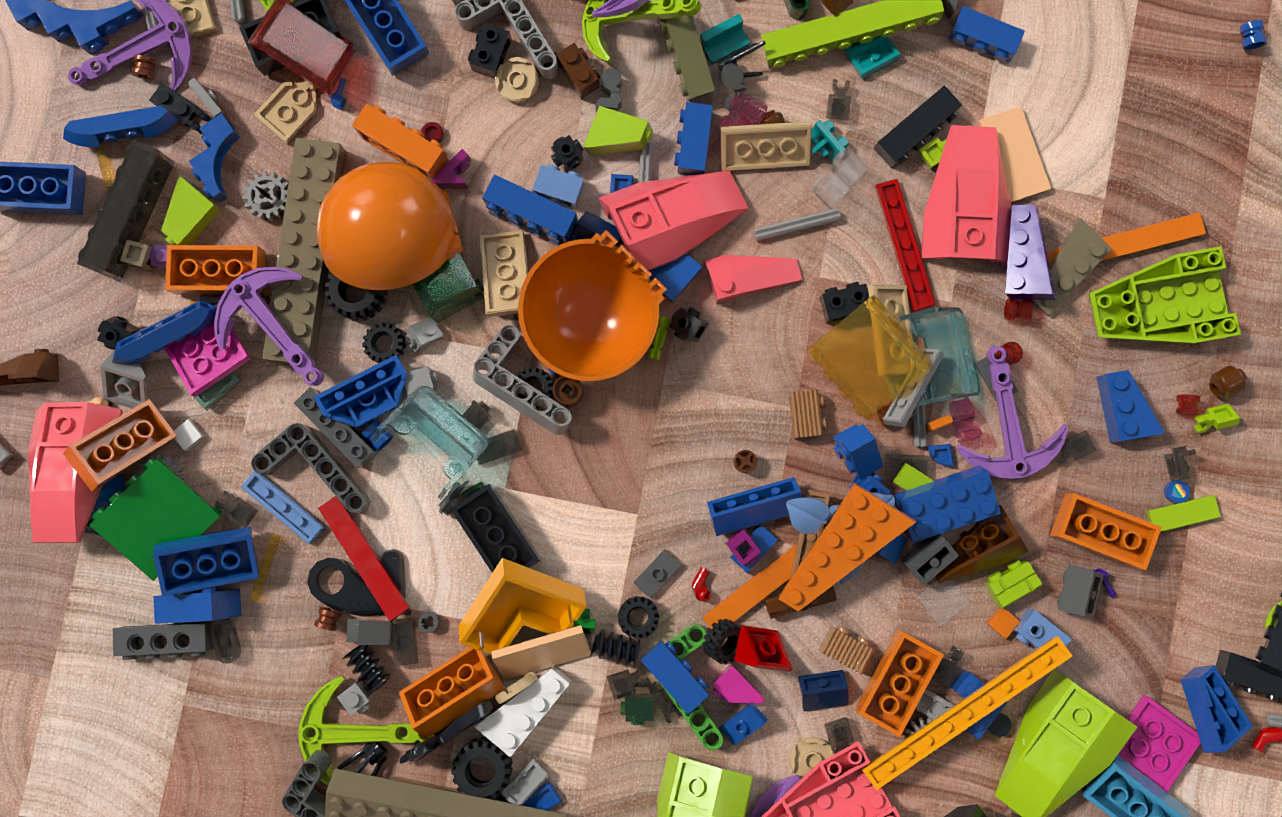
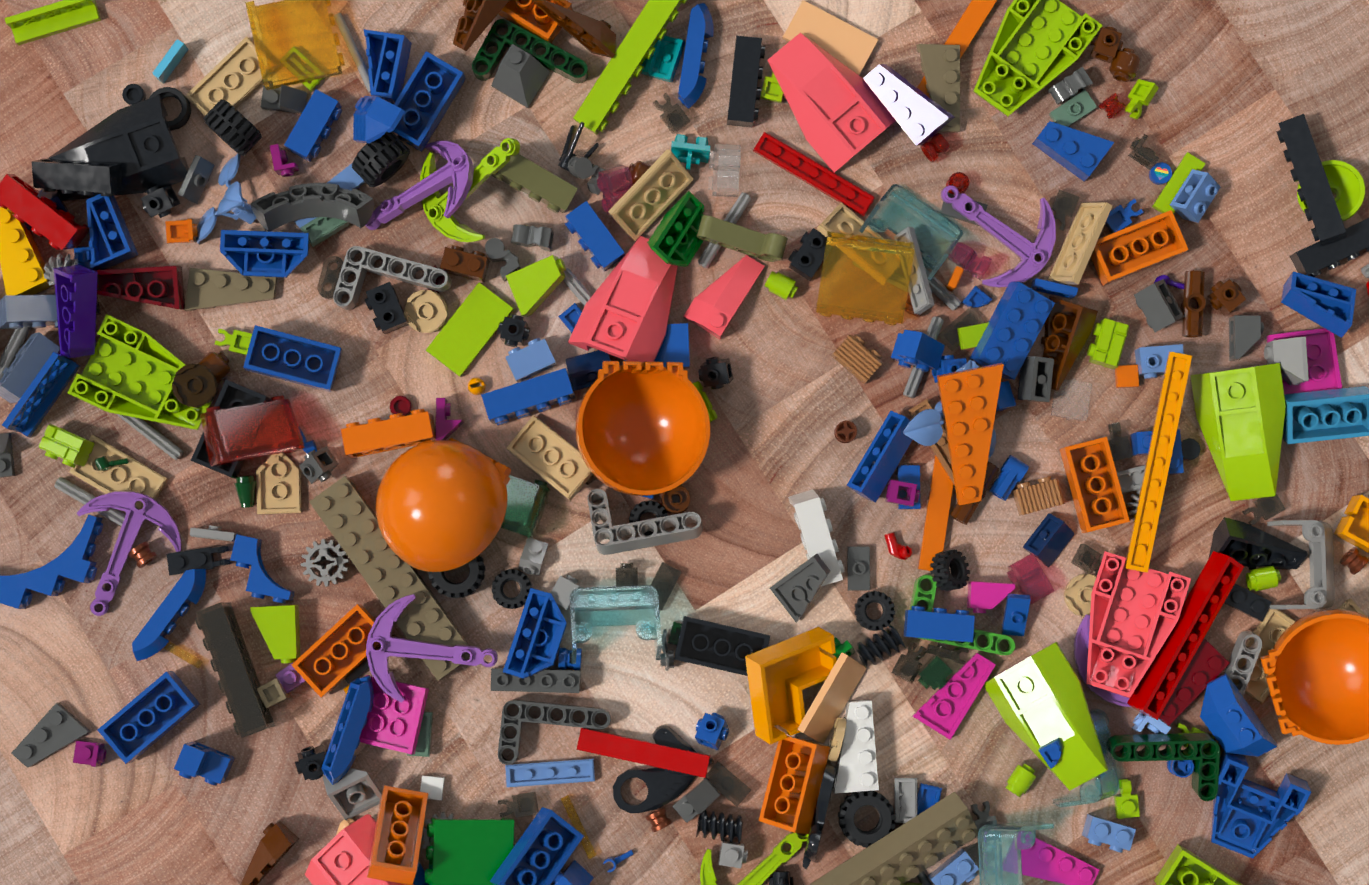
camera: 55 degrees left, 0 degrees up
dark grey bush [418,611,440,633] -> none
teal panel [700,13,750,64] -> none
red slope [734,625,793,672] -> none
none -> blue brick [174,741,235,786]
none -> dark green cone [234,475,256,508]
none -> dark grey brick [299,446,339,484]
none -> lime tile [426,282,514,377]
none -> light orange hinge [468,377,486,395]
none -> dark grey leg [511,224,554,252]
none -> blue hand [603,850,634,872]
none -> green wedge [647,191,705,267]
none -> blue brick [678,3,714,109]
none -> blue brick [695,713,729,750]
none -> olive beam [697,215,788,262]
none -> lime brick [764,271,798,300]
none -> dark grey wing [770,554,830,623]
none -> white wedge [788,489,845,586]
none -> light grey axle [903,316,944,398]
none -> dark pink wing [912,653,996,740]
none -> blue piece [989,455,1029,501]
none -> clear pink brick [1007,553,1054,605]
none -> blue tile [1031,278,1078,299]
none -> dark grey leg [1048,67,1093,105]
none -> tan tile [1048,202,1112,285]
none -> sand green plate [1049,90,1097,127]
none -> reddish brown brick [1090,26,1123,63]
none -> blue plate [1105,199,1143,233]
none -> medium blue brick [1170,169,1221,223]
none -> reddish brown piece [1181,270,1206,338]
none -> reddish brown brick [1208,279,1246,316]
none -> dark grey slope [1229,315,1264,361]
none -> light grey slope [1264,337,1309,386]

